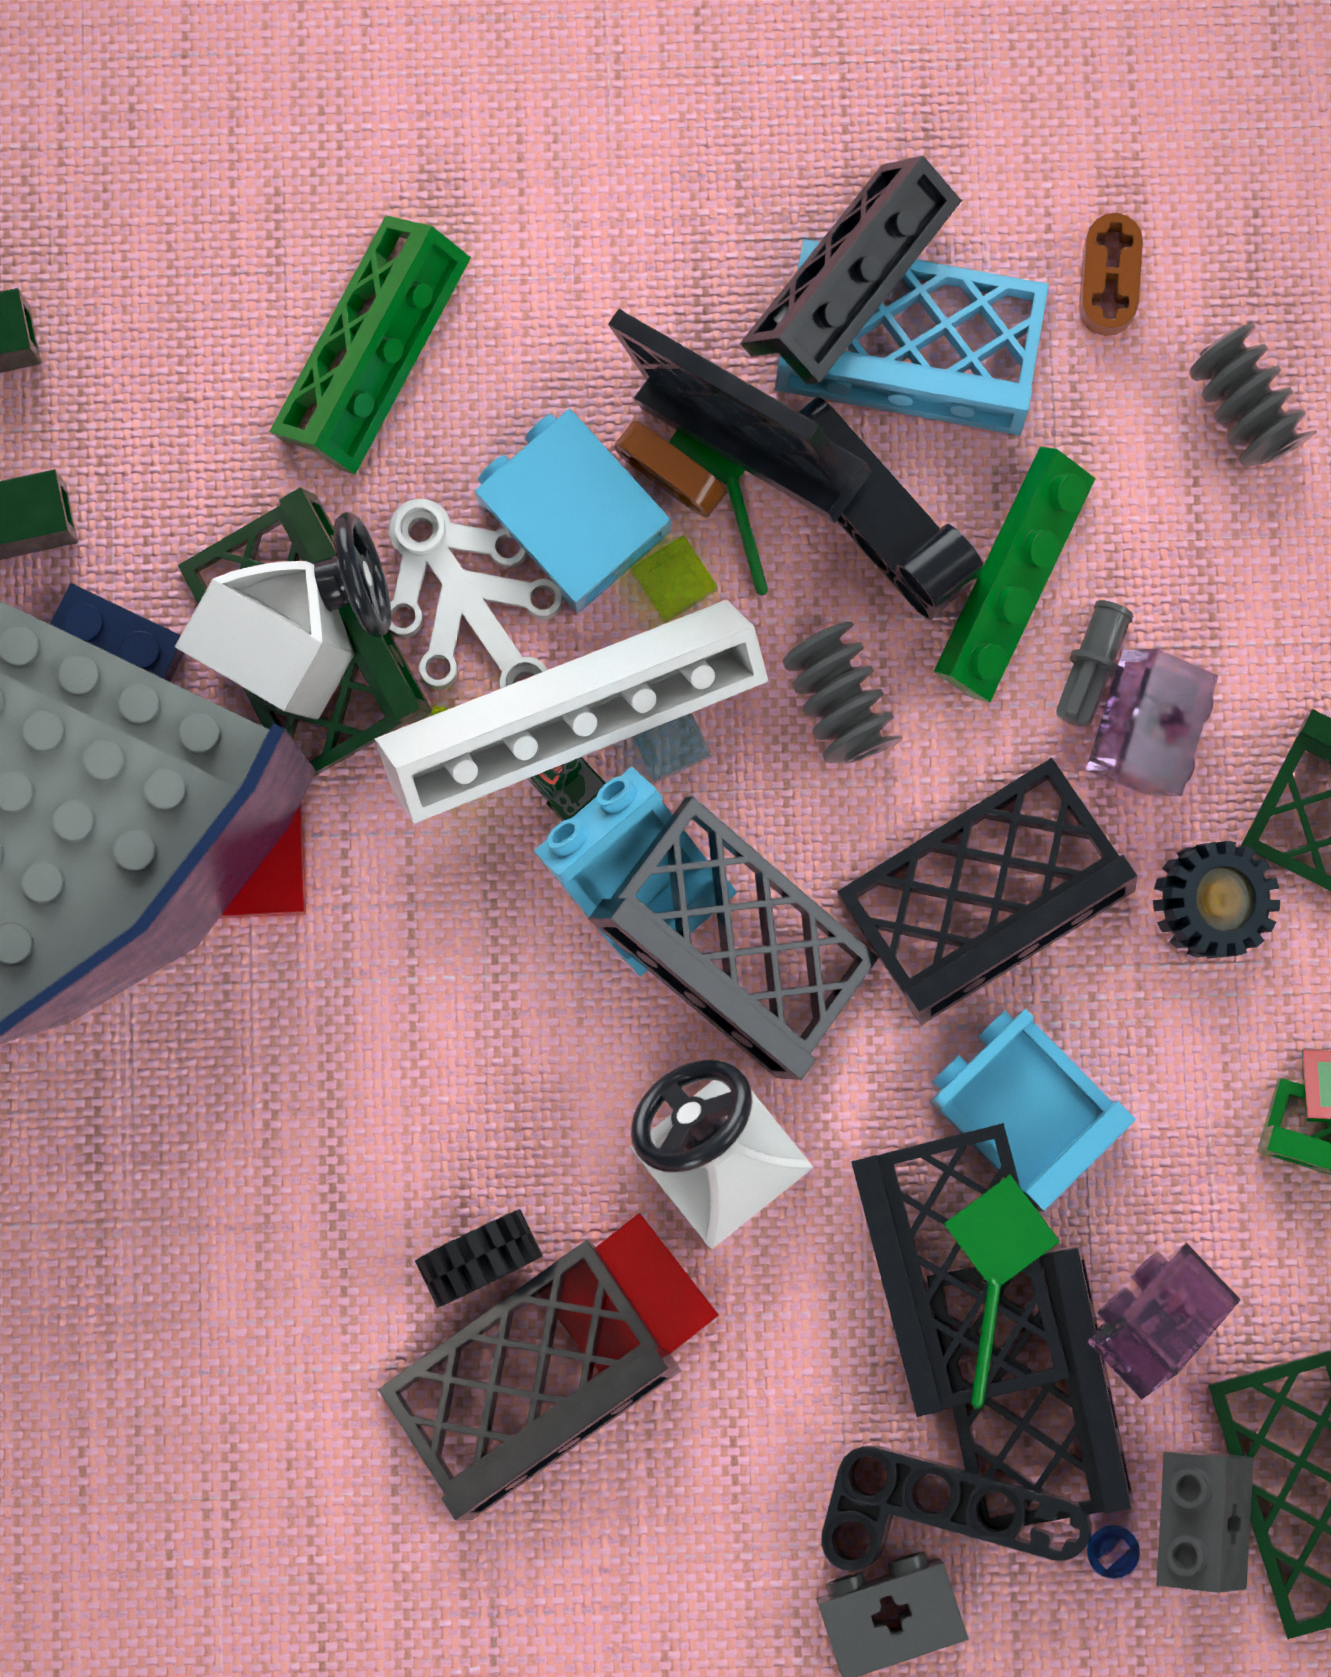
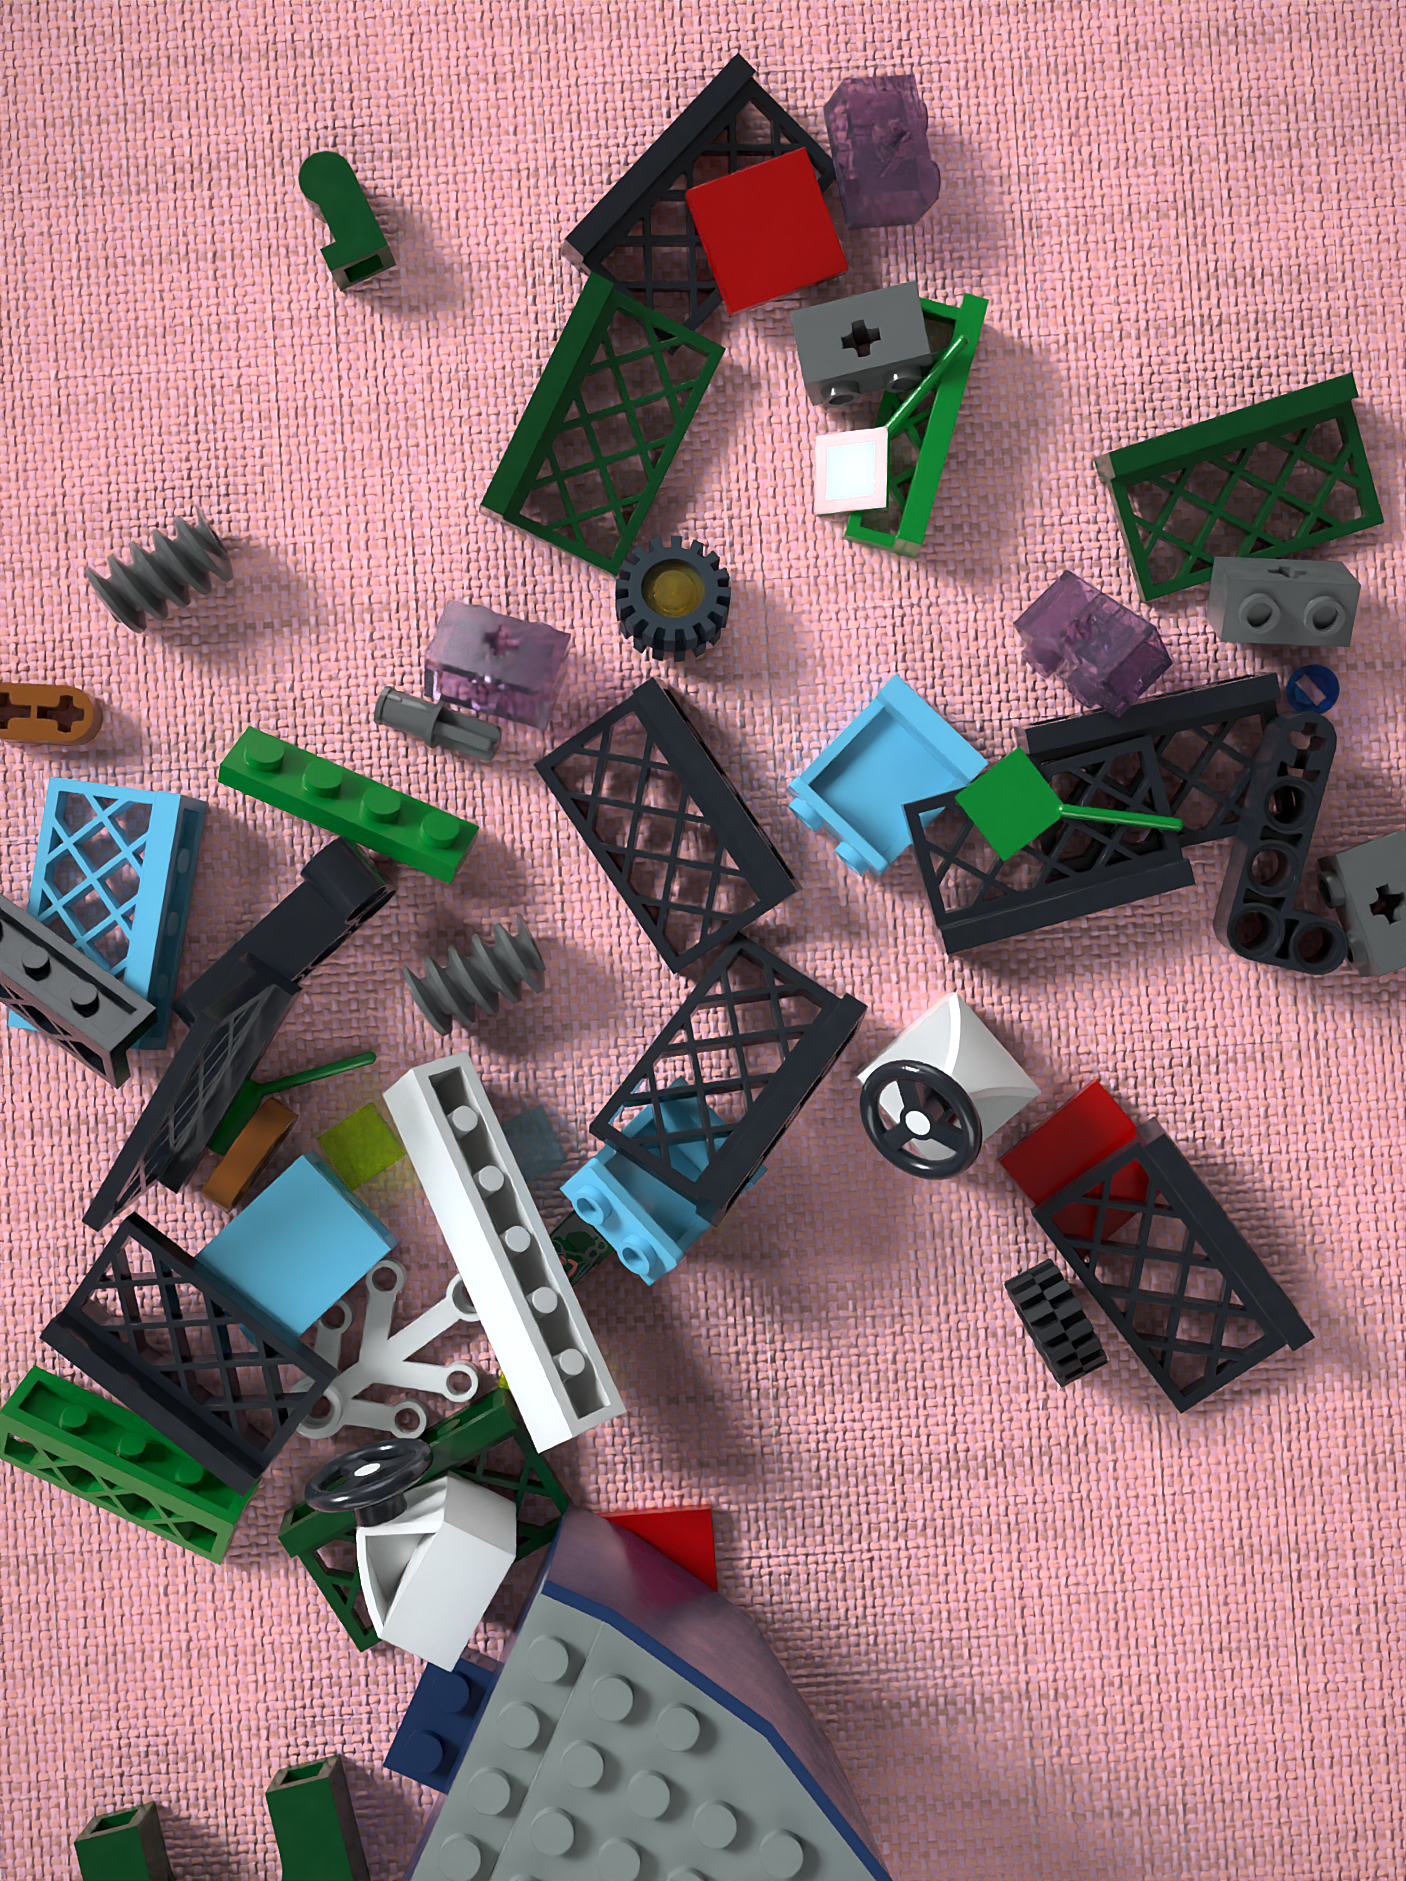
camera: 90 degrees left, 5 degrees up
none -> black fence [39,1211,340,1497]

